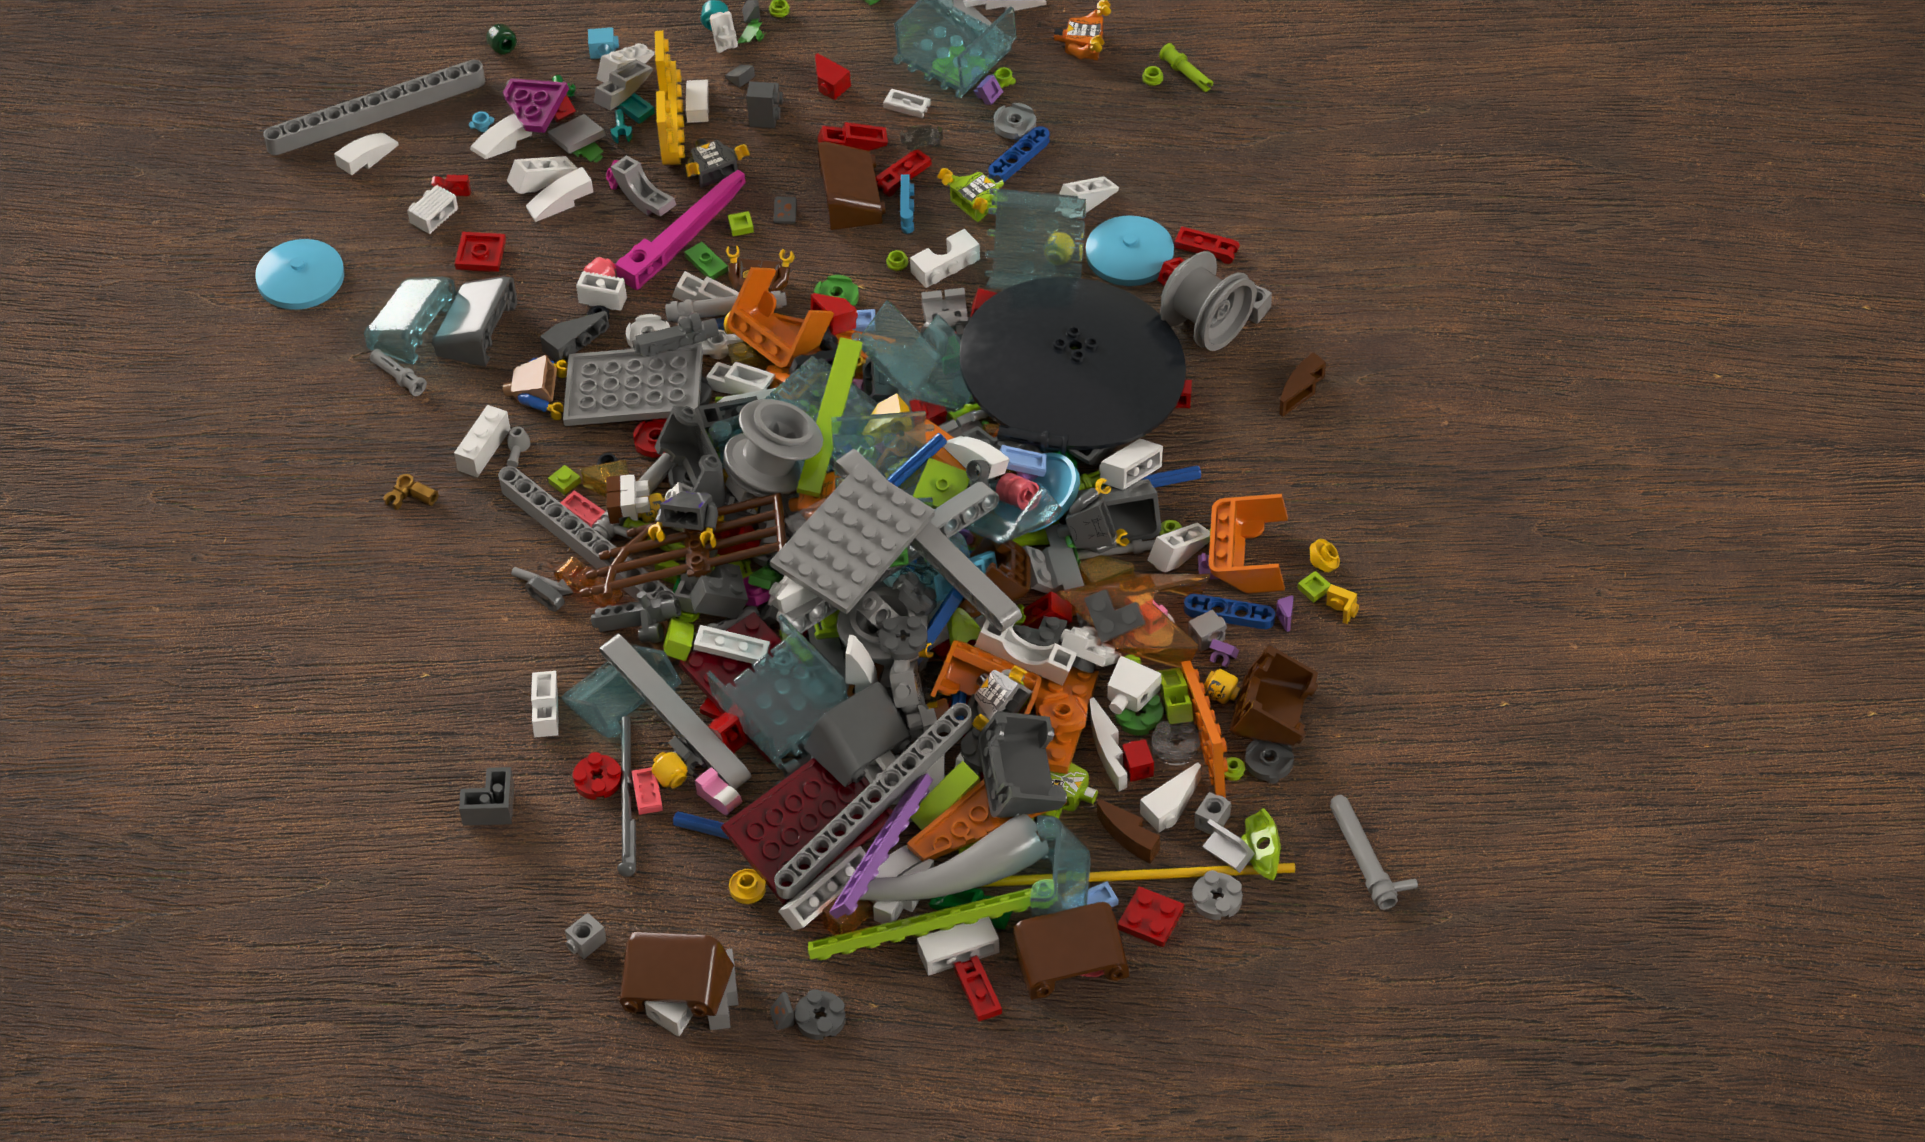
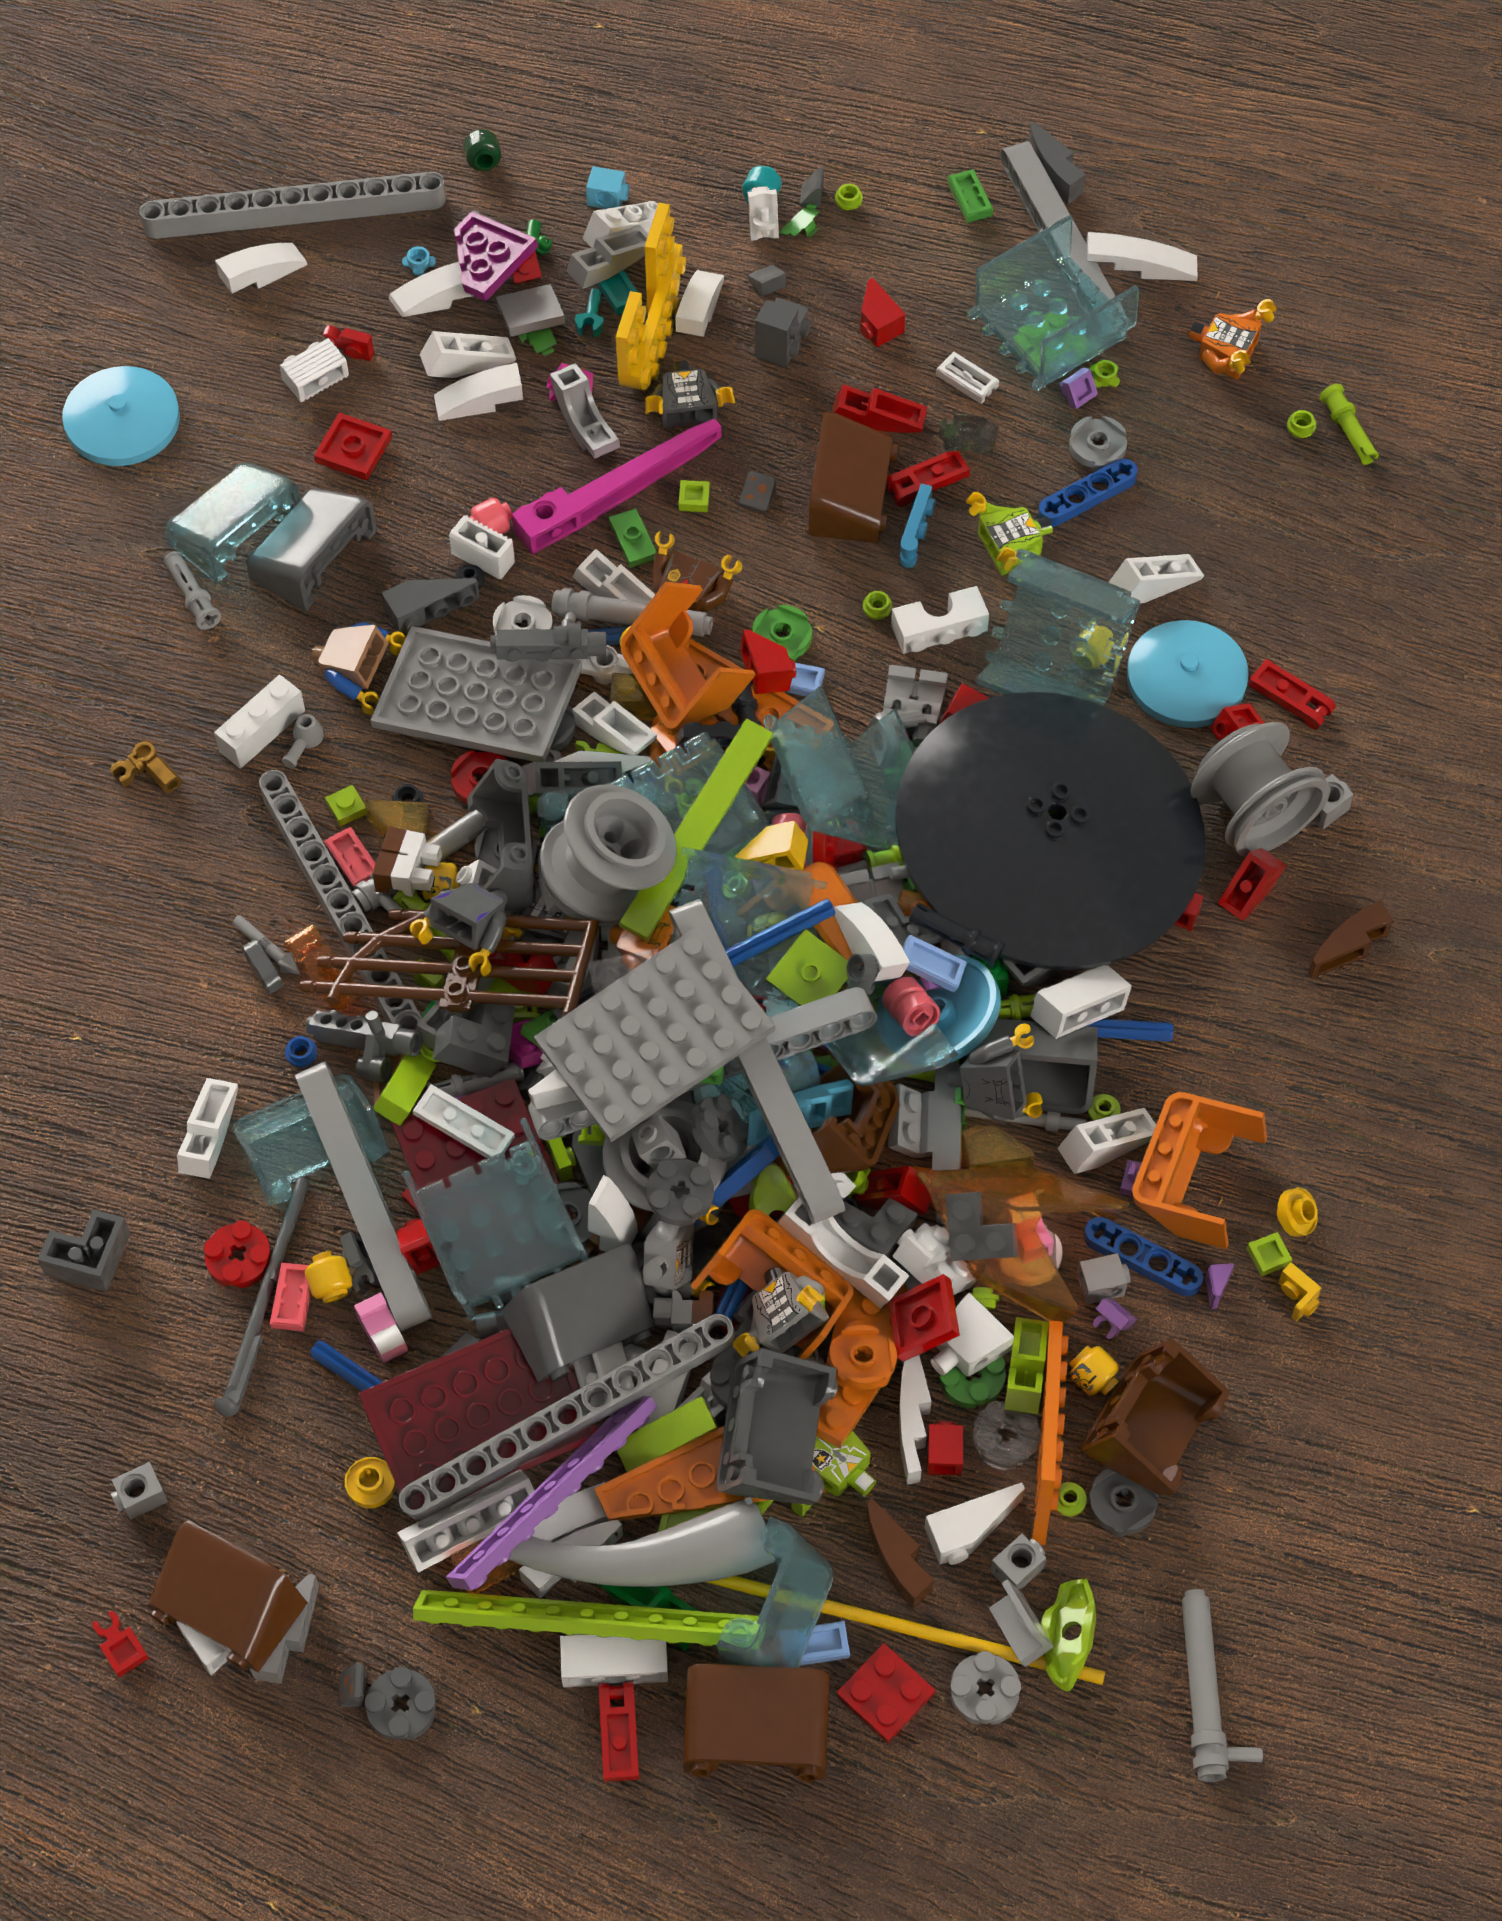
camera: 15 degrees right, 10 degrees up
none -> red plate [92,1610,149,1678]
none -> blue plate [285,1036,317,1068]
none -> red plate [888,1274,960,1362]
none -> red slope [1218,848,1287,921]

